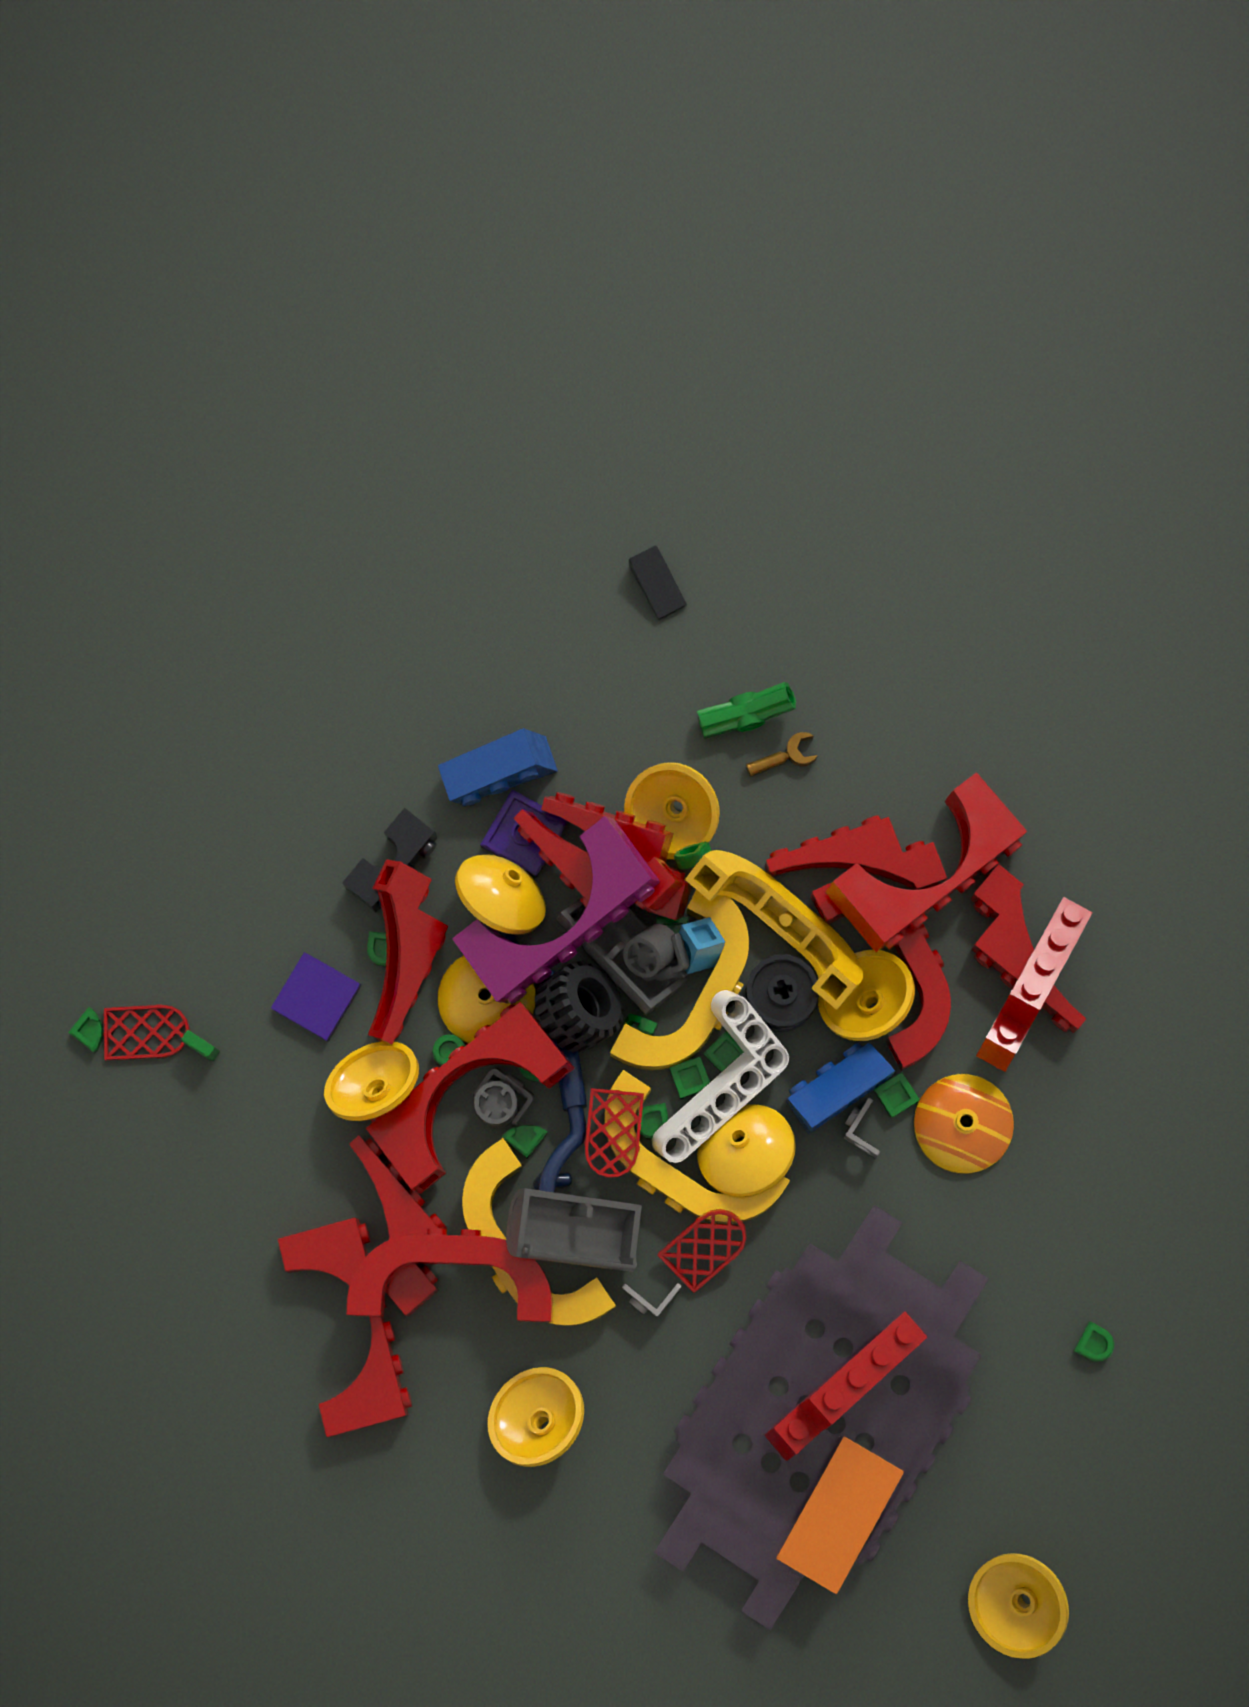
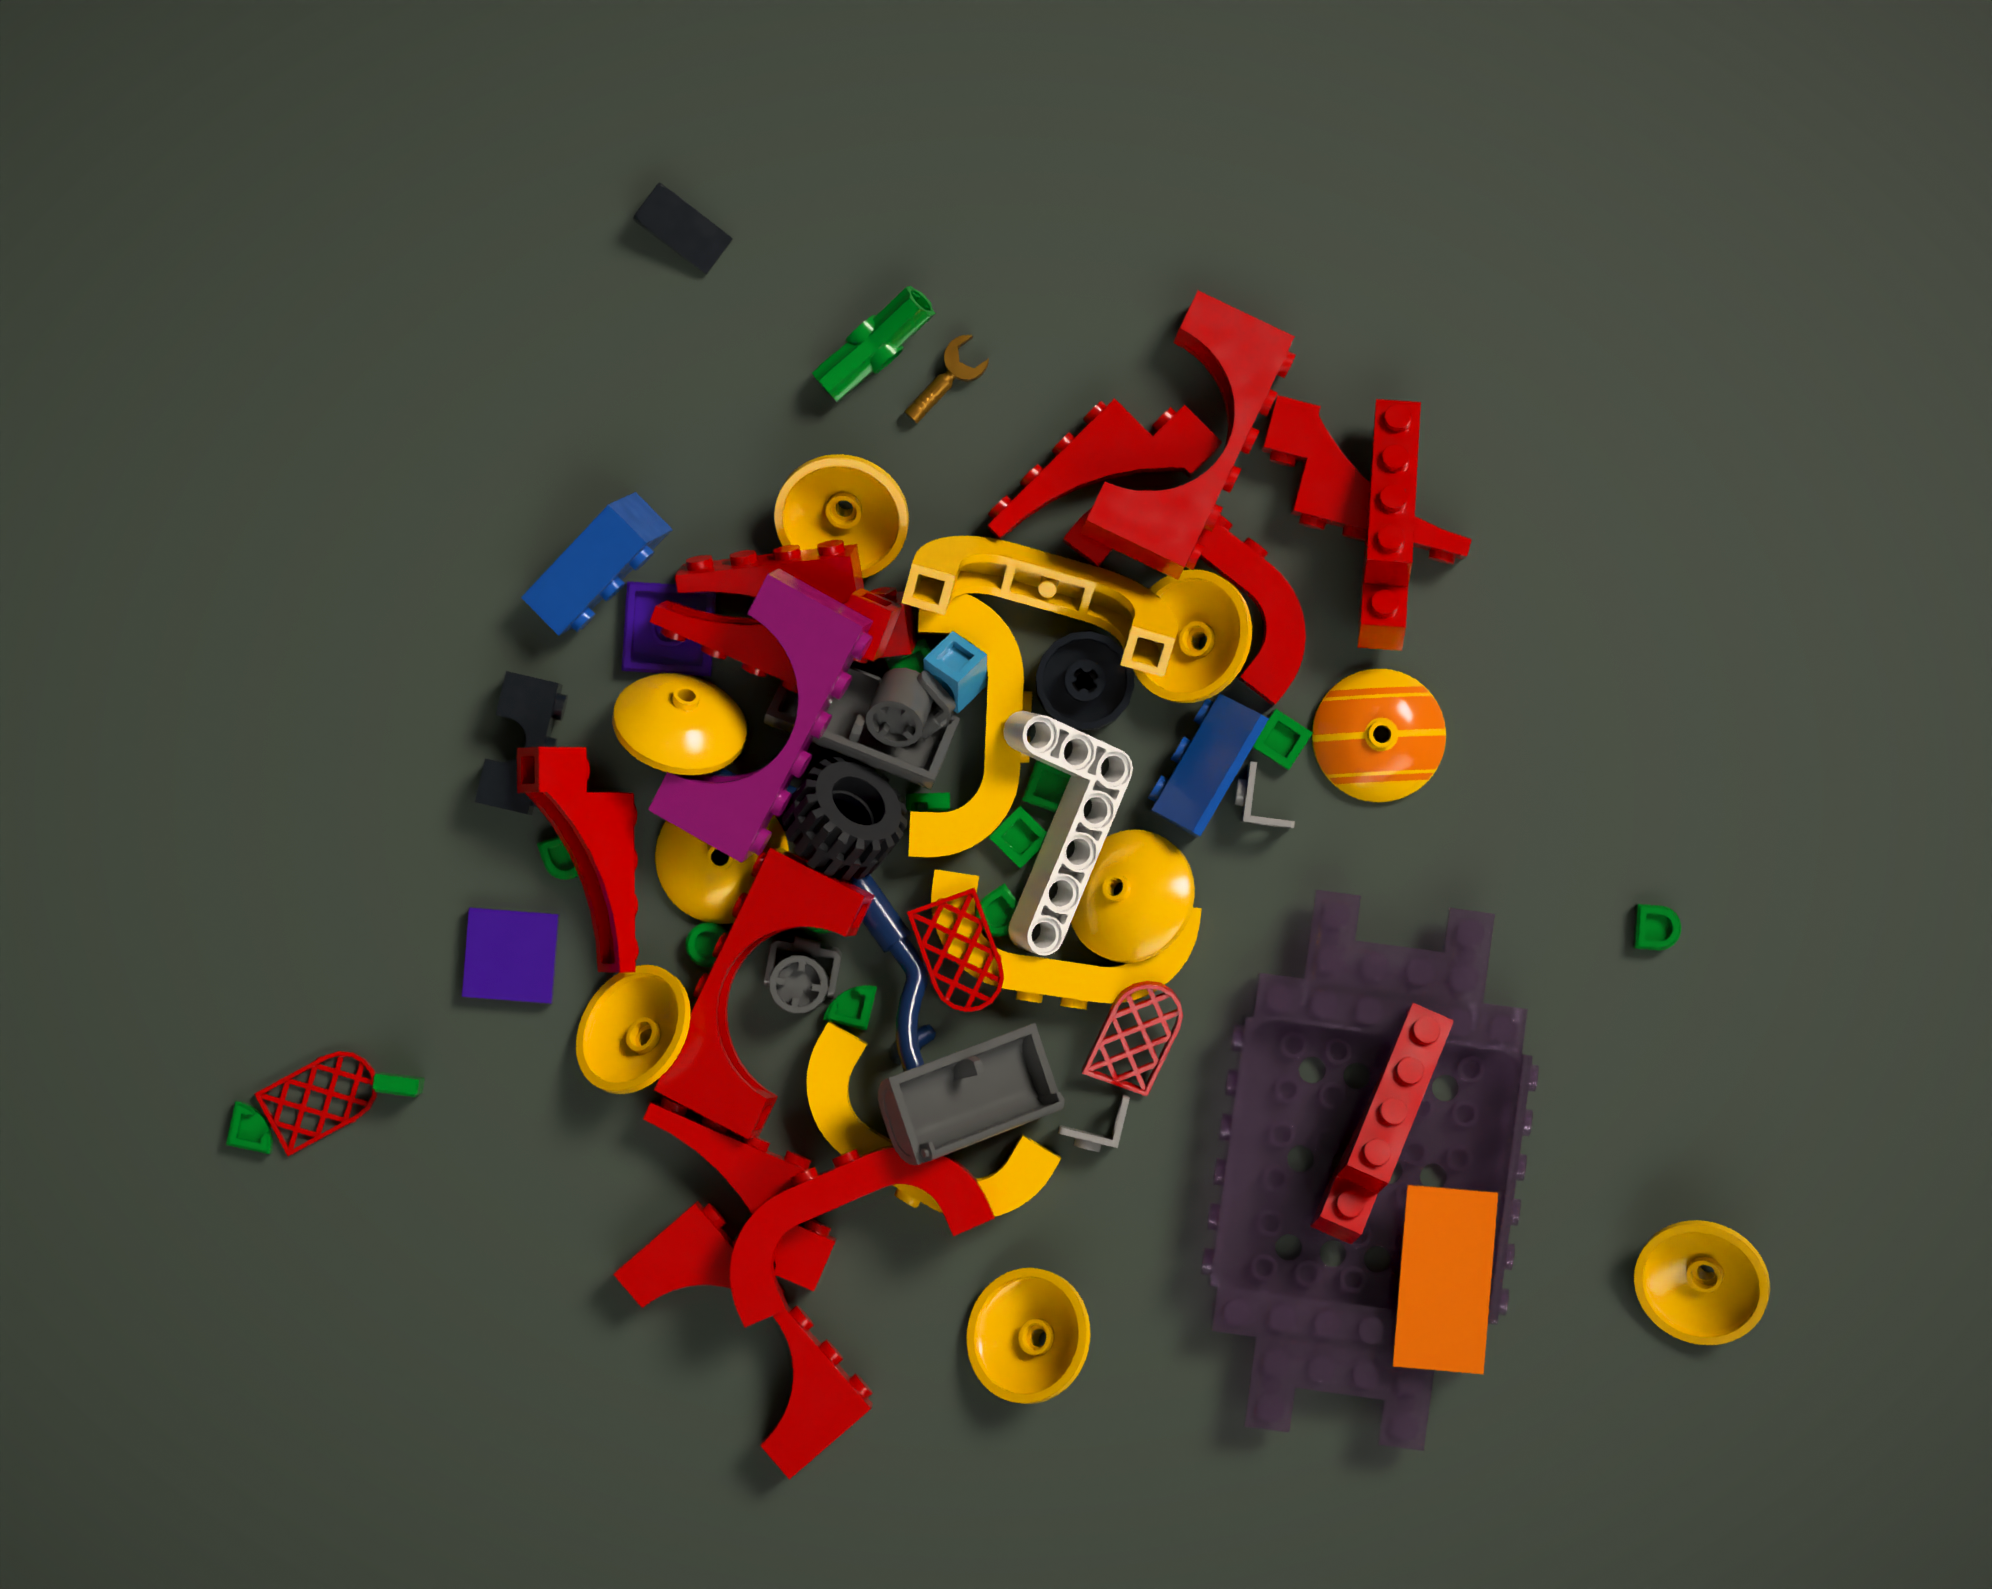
camera: 30 degrees left, 10 degrees up
green tile [674,841,712,869] -> none

